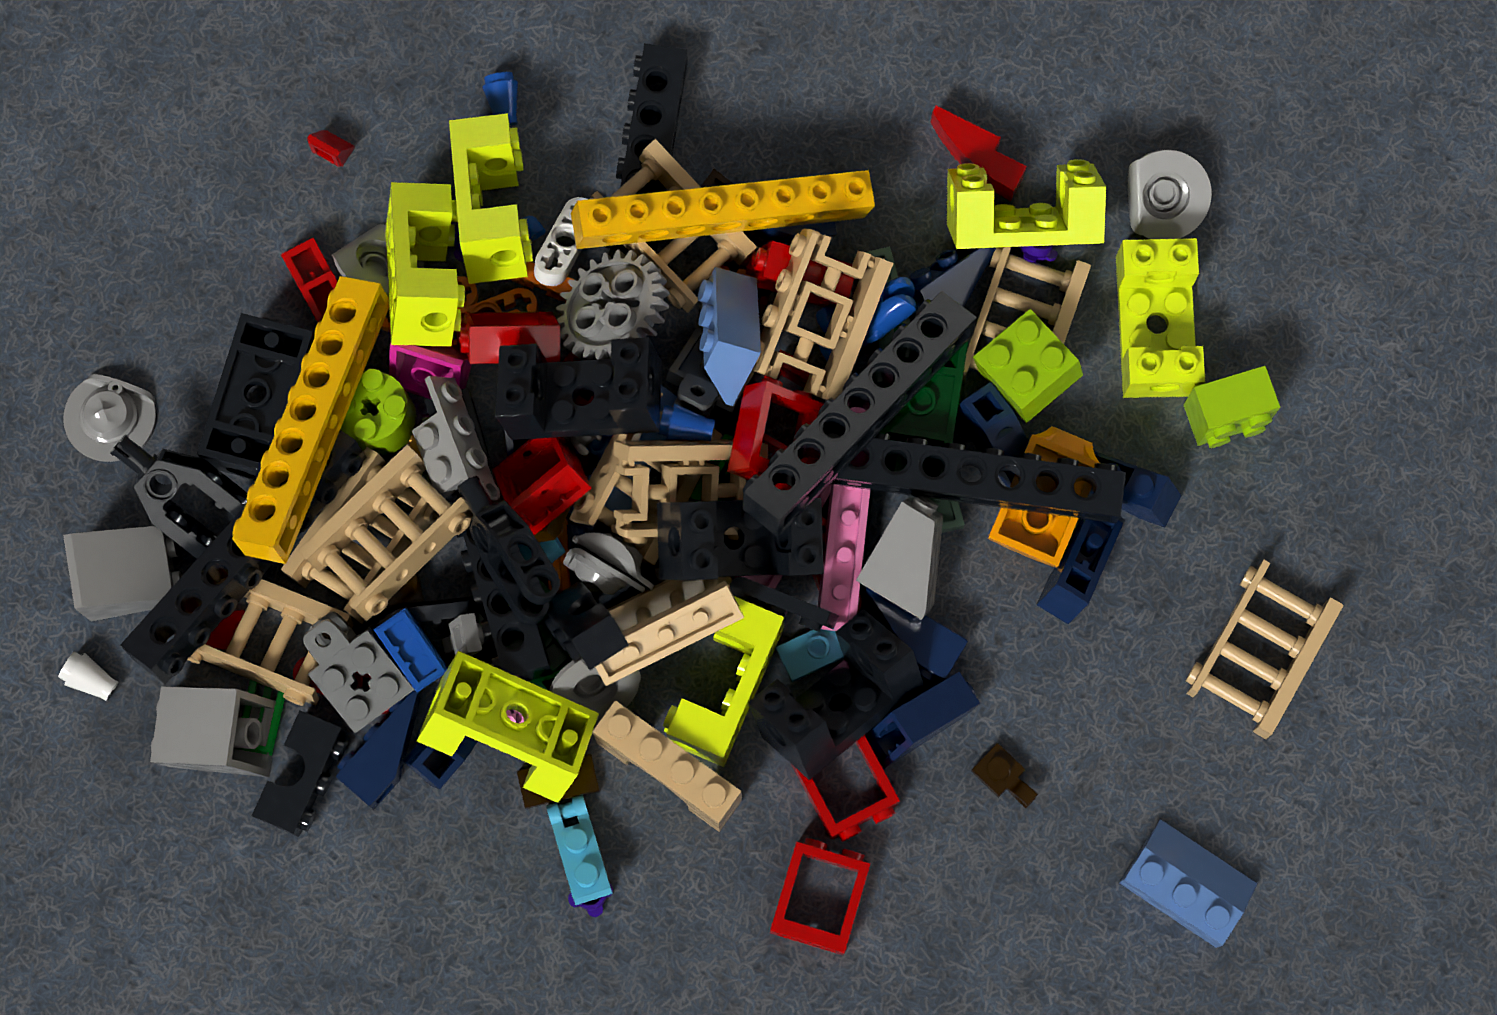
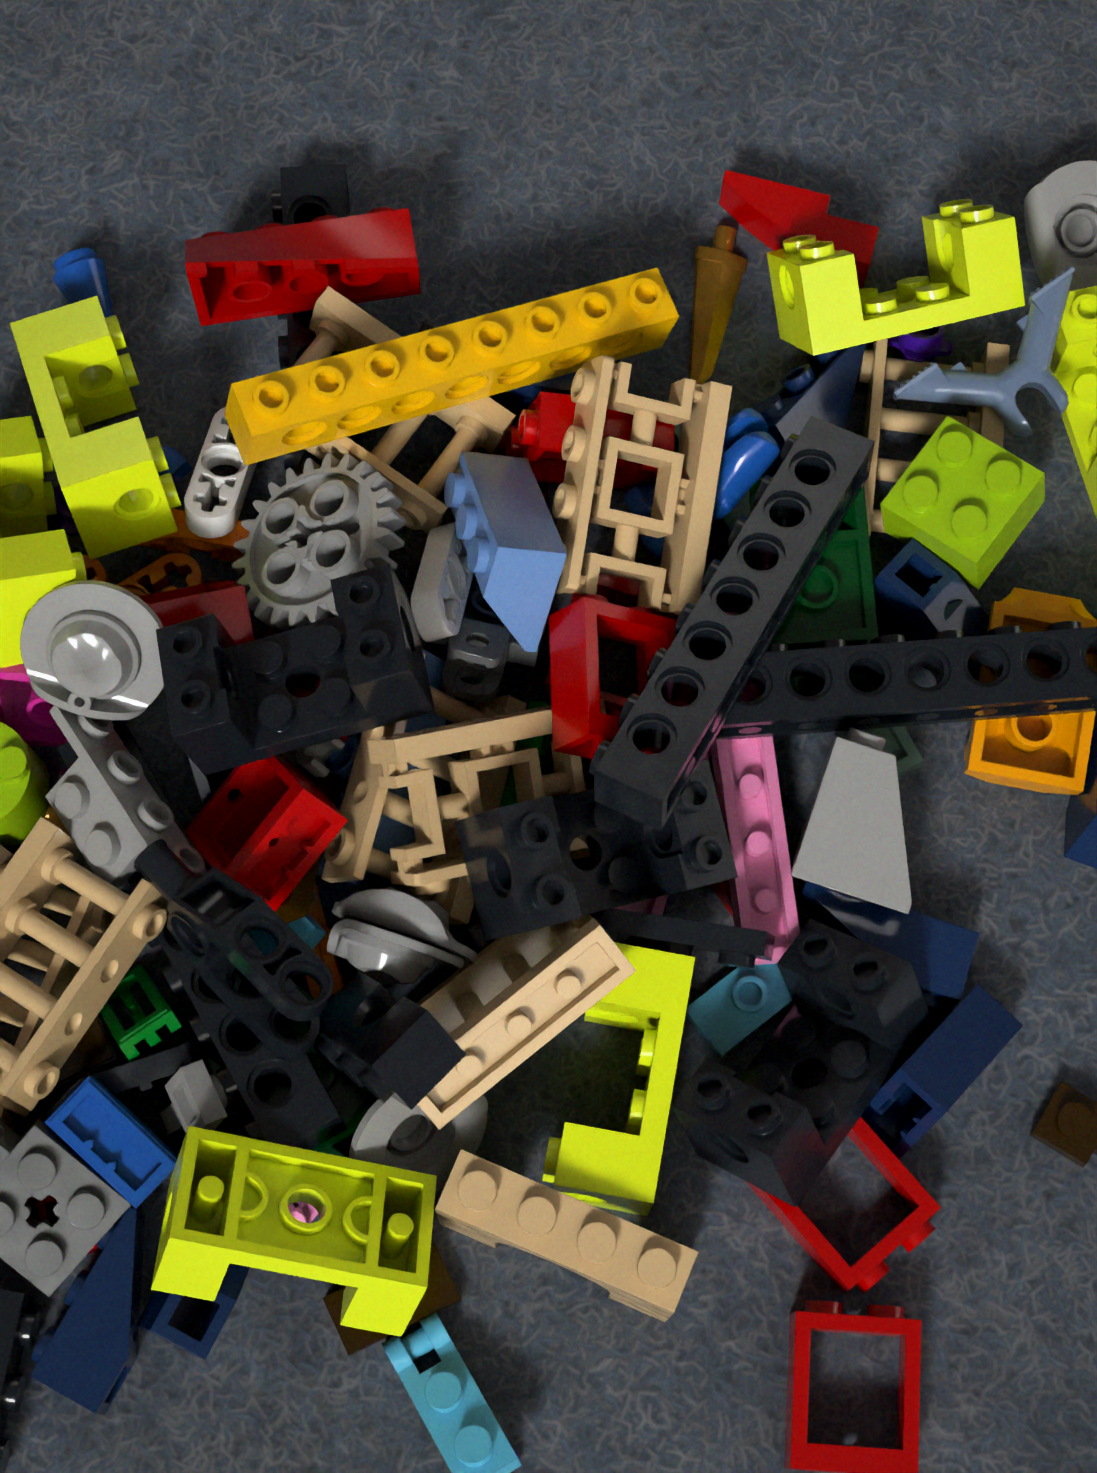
camera: 15 degrees left, 5 degrees down
blue cone [658,403,715,442] -> none
none -> light grey hat [20,580,164,720]
none -> green tile [100,965,182,1061]
none -> red wedge [185,207,421,326]
none -> white beam [411,522,473,642]
none -> pearl gold bar [689,225,747,385]
none -> sand blue piece [893,266,1076,437]

